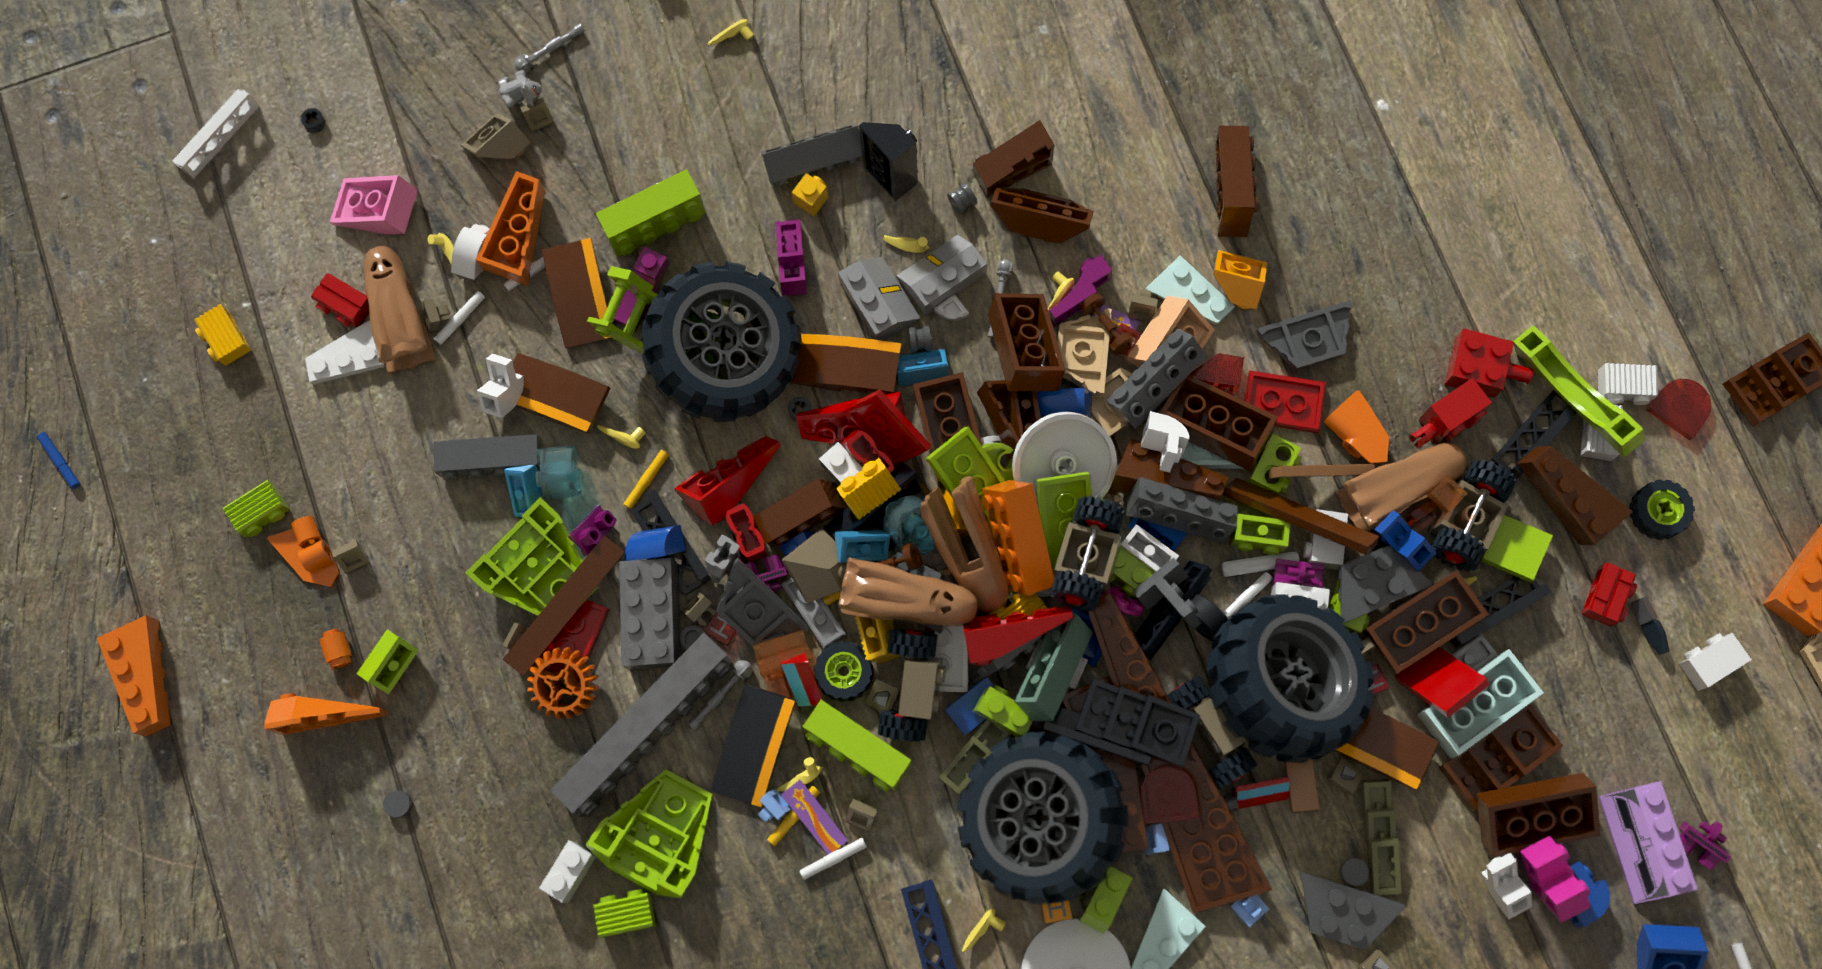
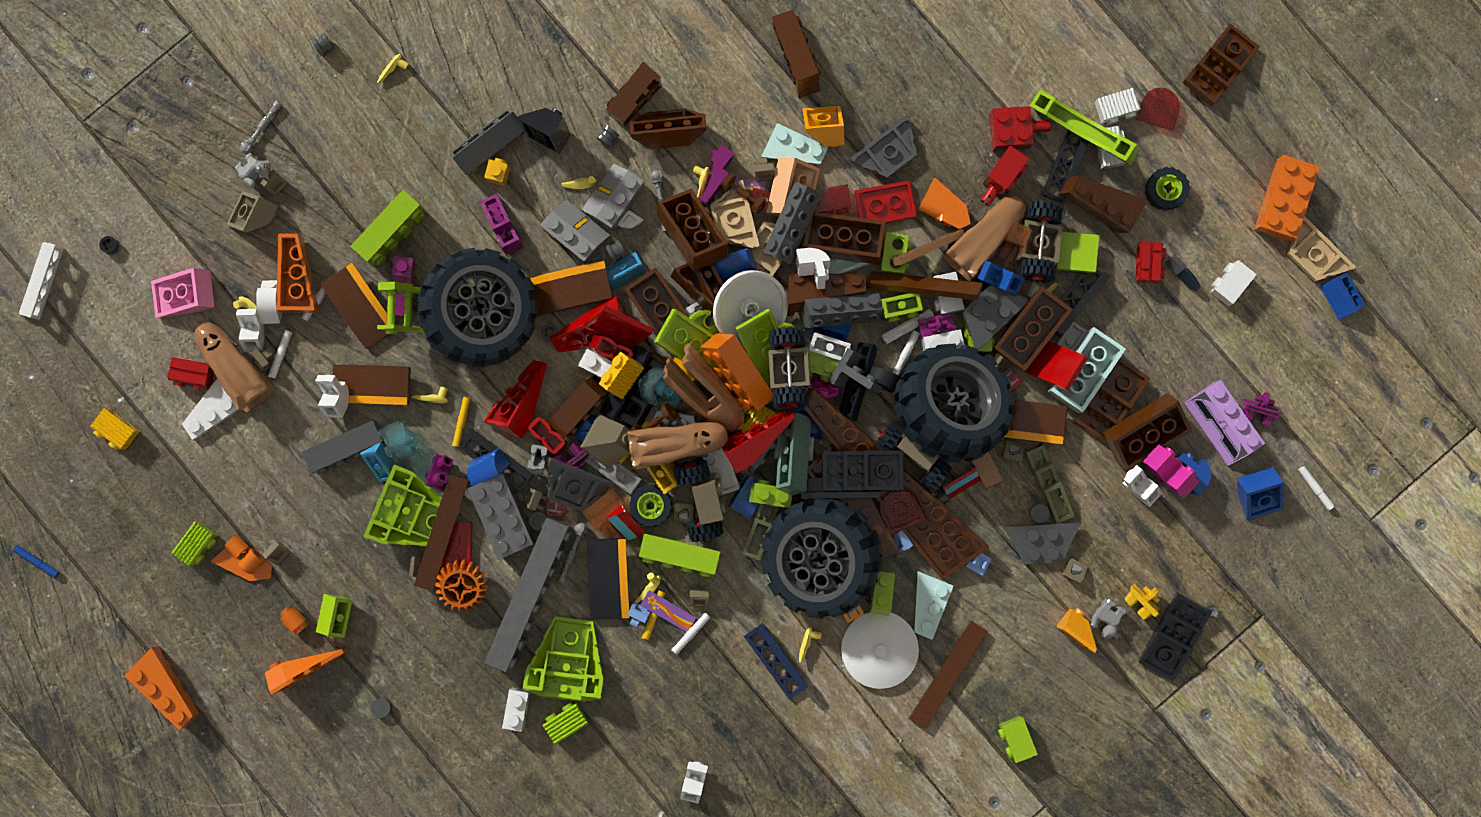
camera: 25 degrees left, 10 degrees up
dark azure slope [835,530,890,563] -> none
none -> white brick [236,309,265,352]

